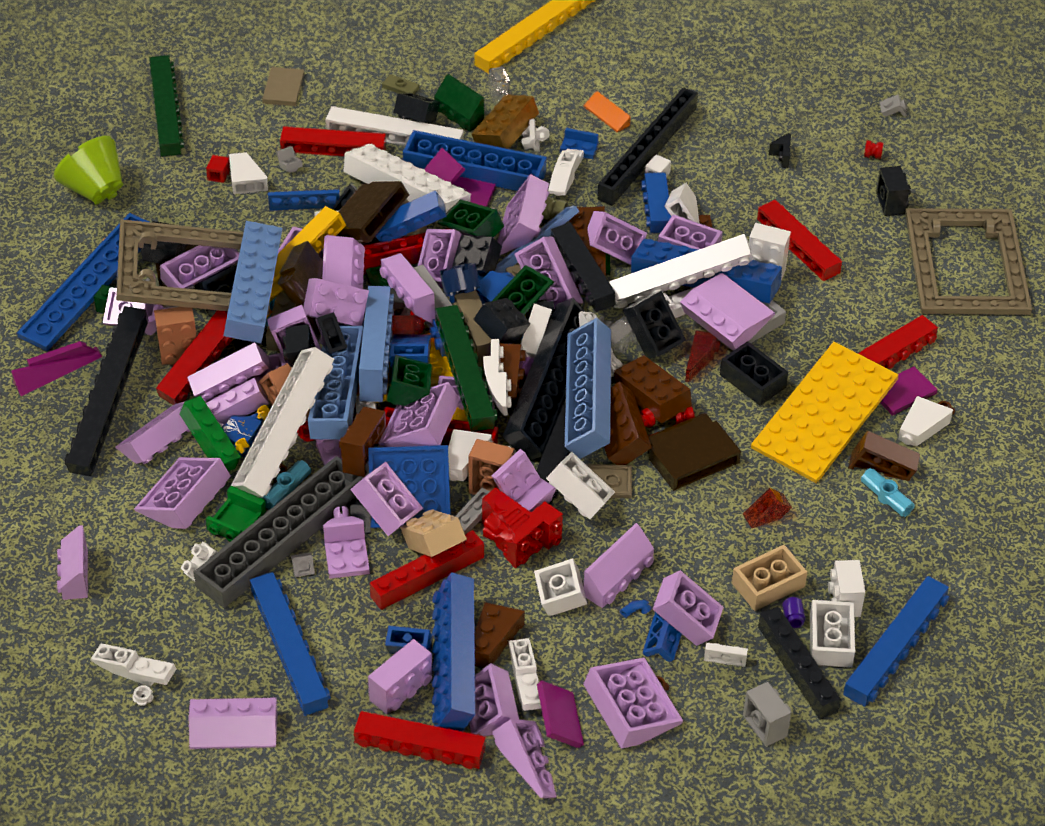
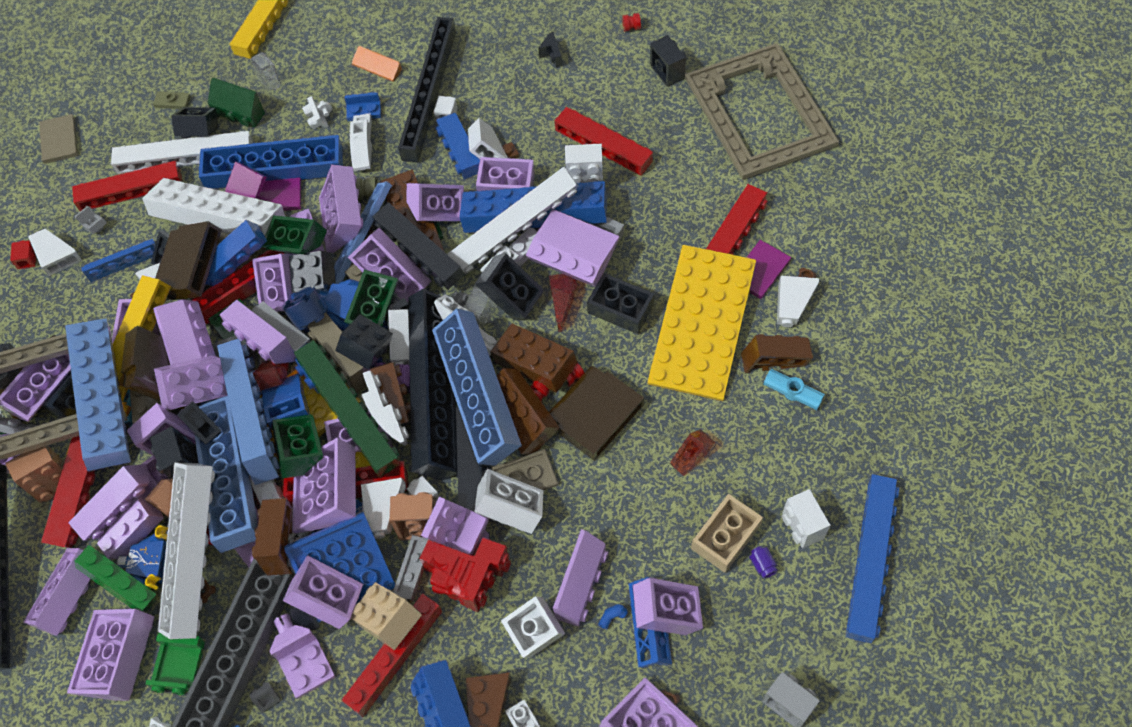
camera: 15 degrees left, 15 degrees up
medium azure piece [261,460,311,510] -> none
pearl gold brick [472,94,539,149] -> none
white plate [704,643,748,667] -> none
black brick [758,606,841,720] -> none
white brick [810,600,855,668] -> none

